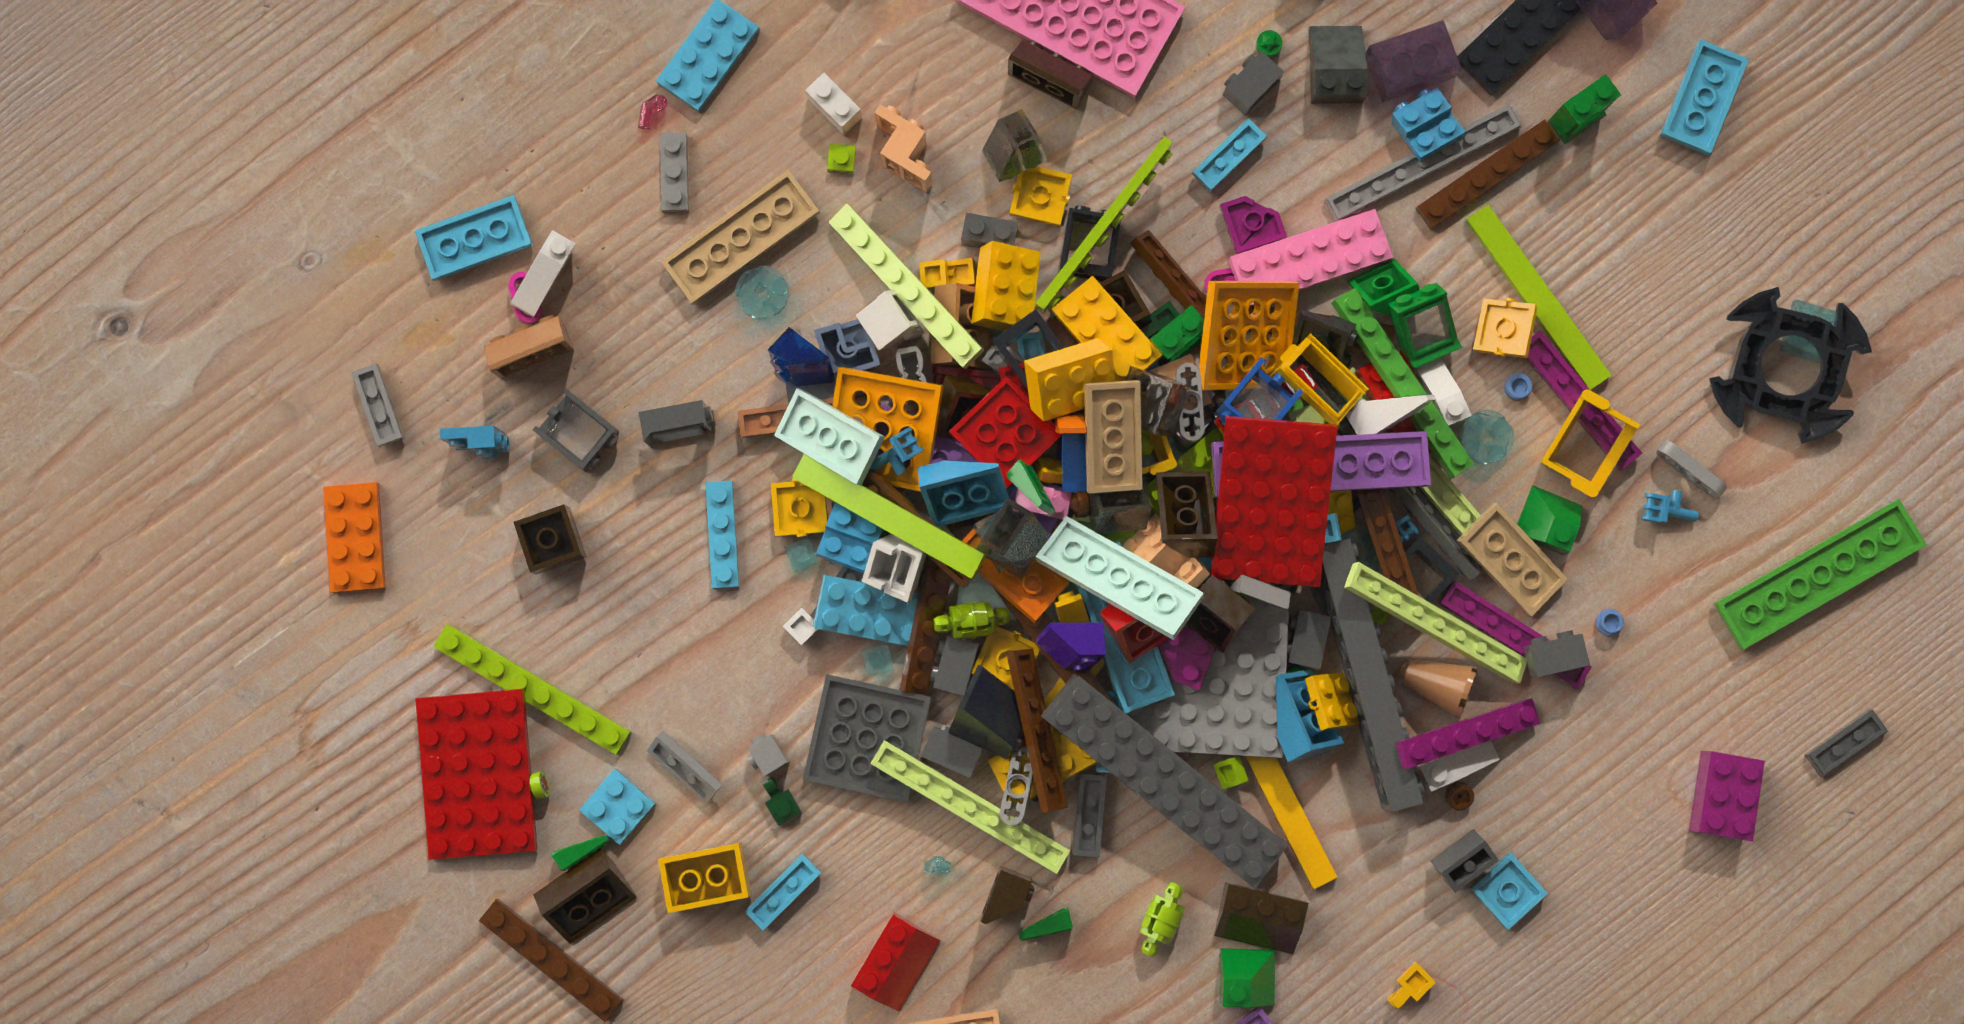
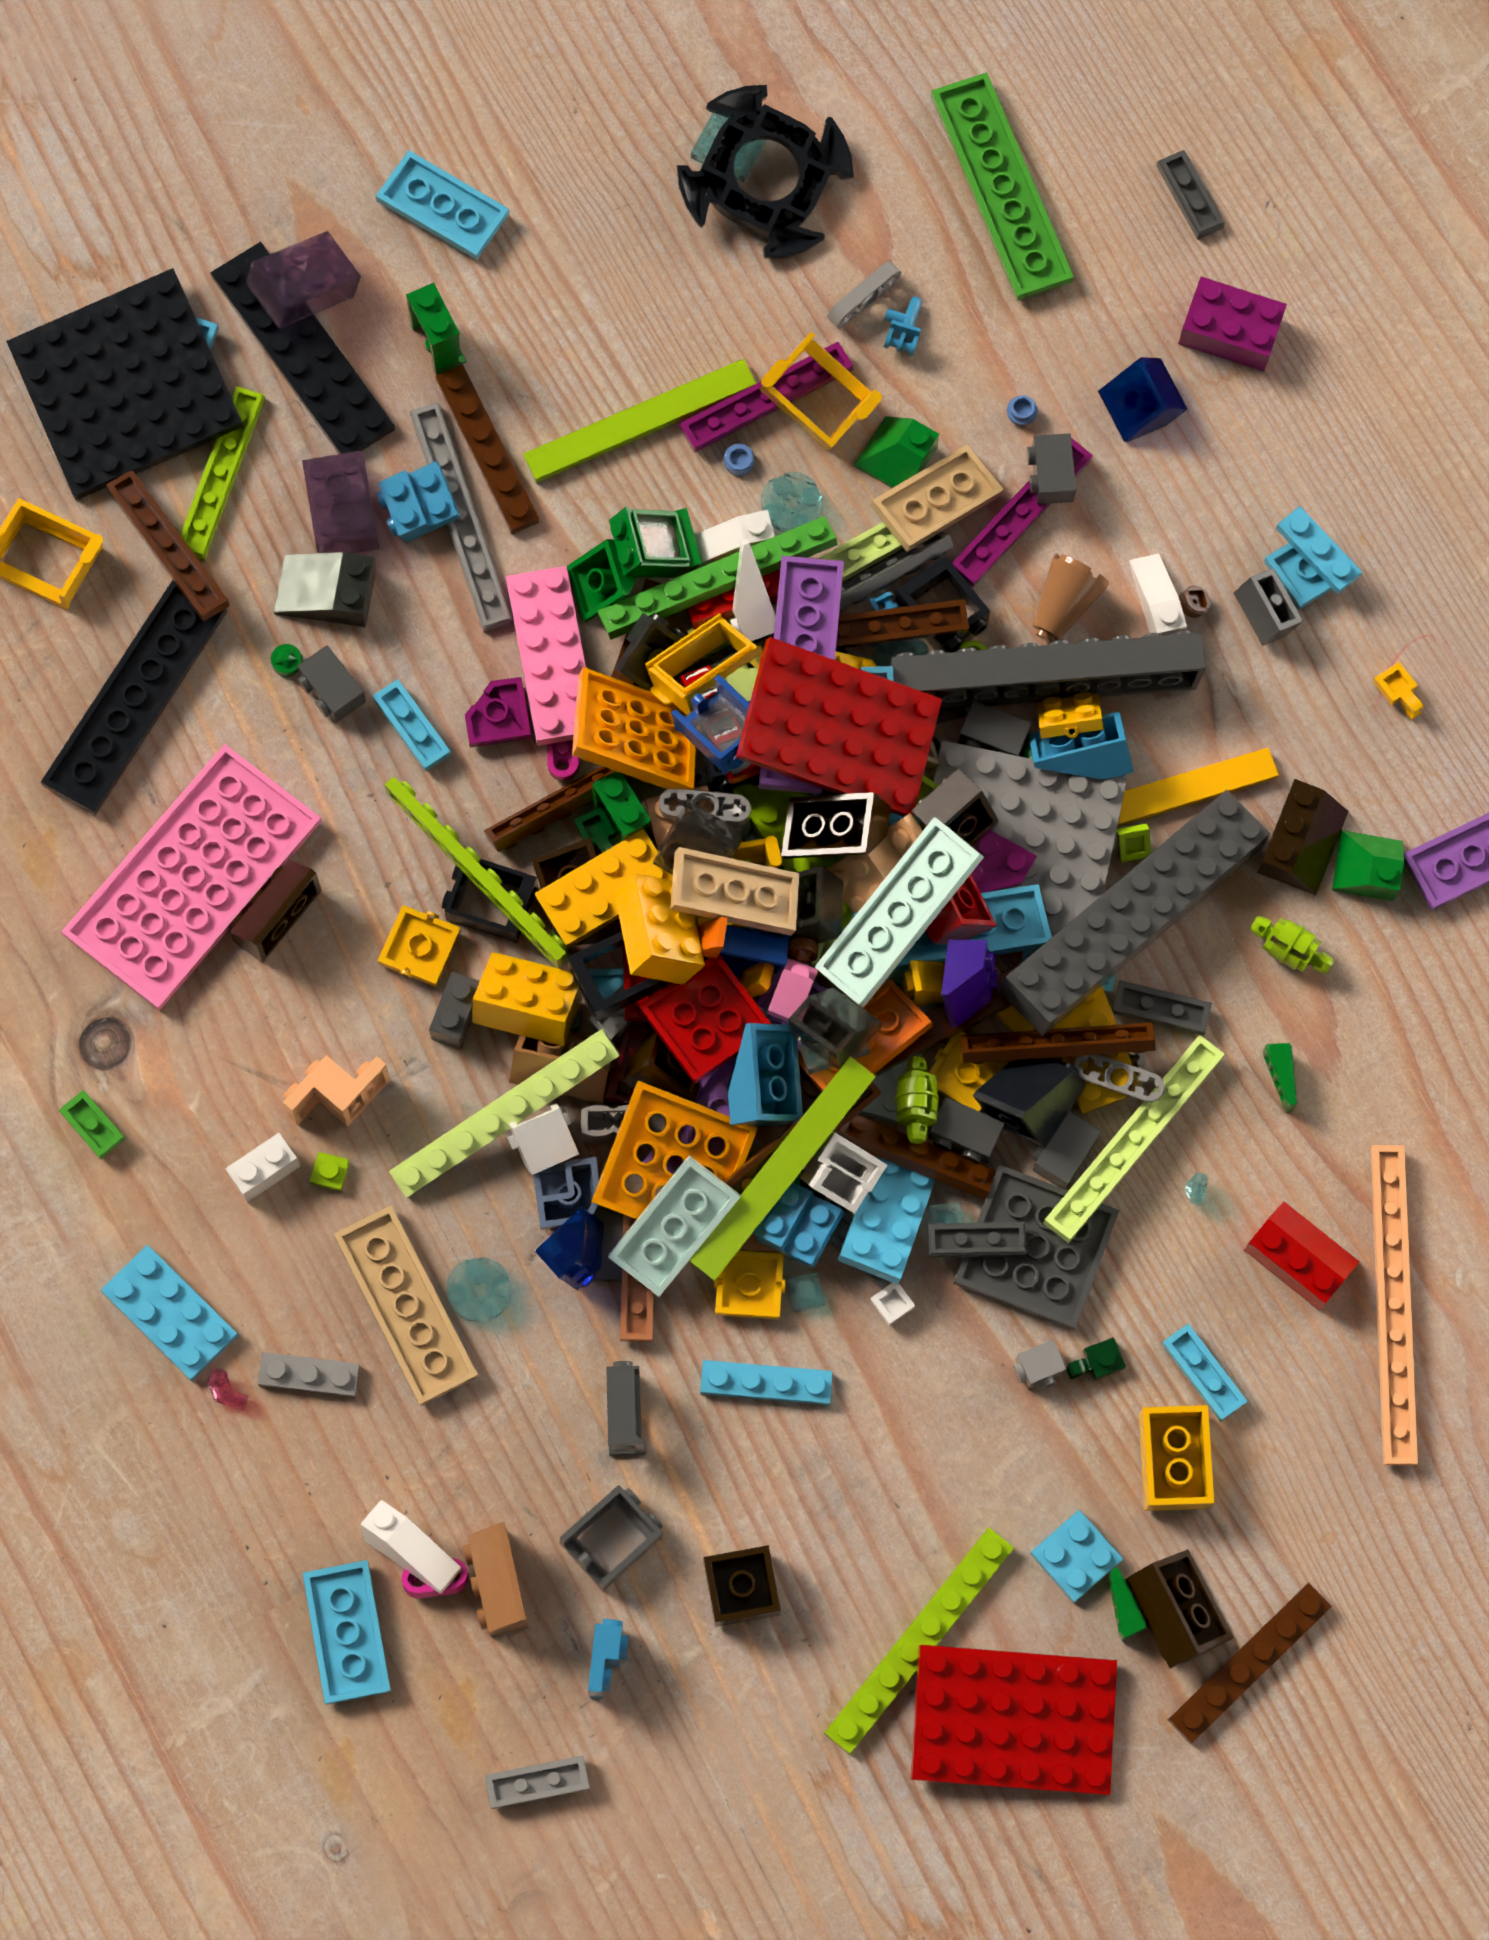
camera: 85 degrees left, 10 degrees down
orange plate [323,482,386,593] -> none
lime tile [530,771,550,799] -> none
light grey plate [647,731,722,804] -> none
dark azure arm [871,427,924,476] -> none
yellow slope [919,258,976,289] -> none
dark brown slope [981,865,1035,924] -> none
clear smoke slope [982,109,1047,183] -> none
slope [1006,460,1055,514] -> none
light grey slope [1229,575,1290,610] -> none
yellowish green plate [1344,562,1527,684] -> none
magenta plate [1395,698,1540,769] -> none
yellow plate [1473,298,1538,358] -> none
none -> dark grey tile [928,1222,1026,1258]
none -> clear blue slope [1098,357,1188,442]
none -> medium azure plate [1276,506,1362,594]

